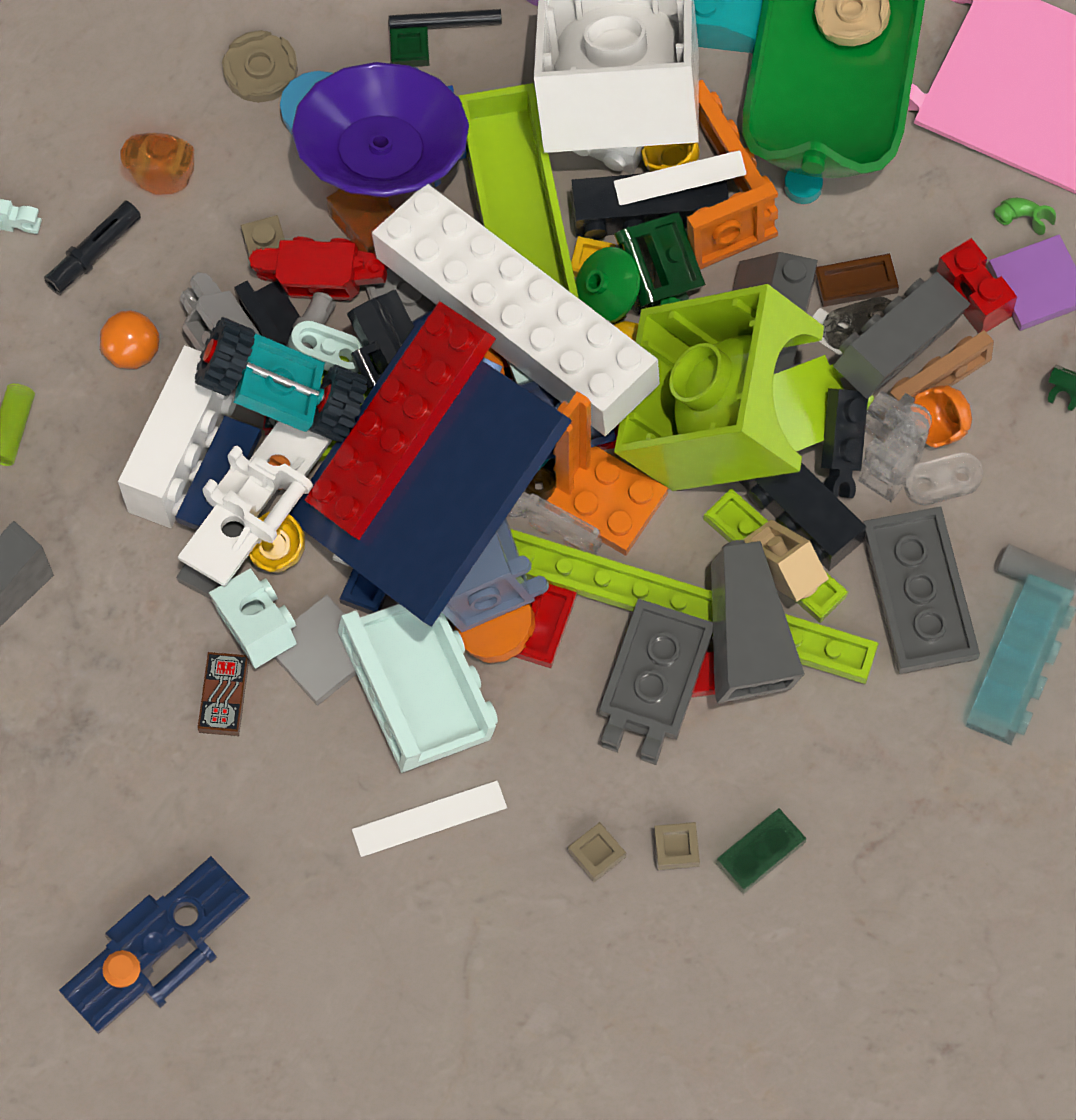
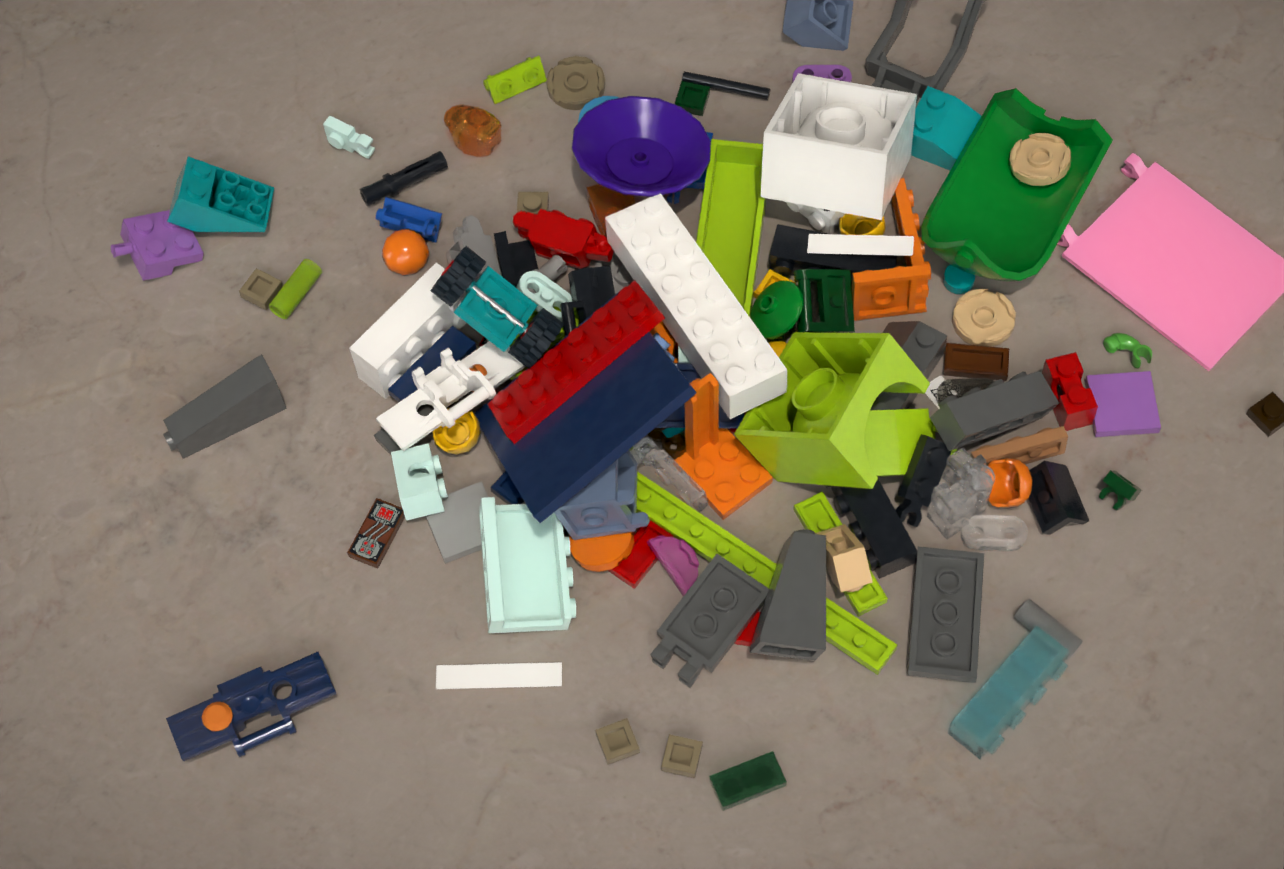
camera: 20 degrees right, 5 degrees down
none -> blue hinge [376,197,442,243]
none -> lime hinge [483,55,547,104]
none -> magenta plate [647,536,699,596]
none -> tan tile [952,288,1016,347]
none -> black panel [1028,460,1089,535]

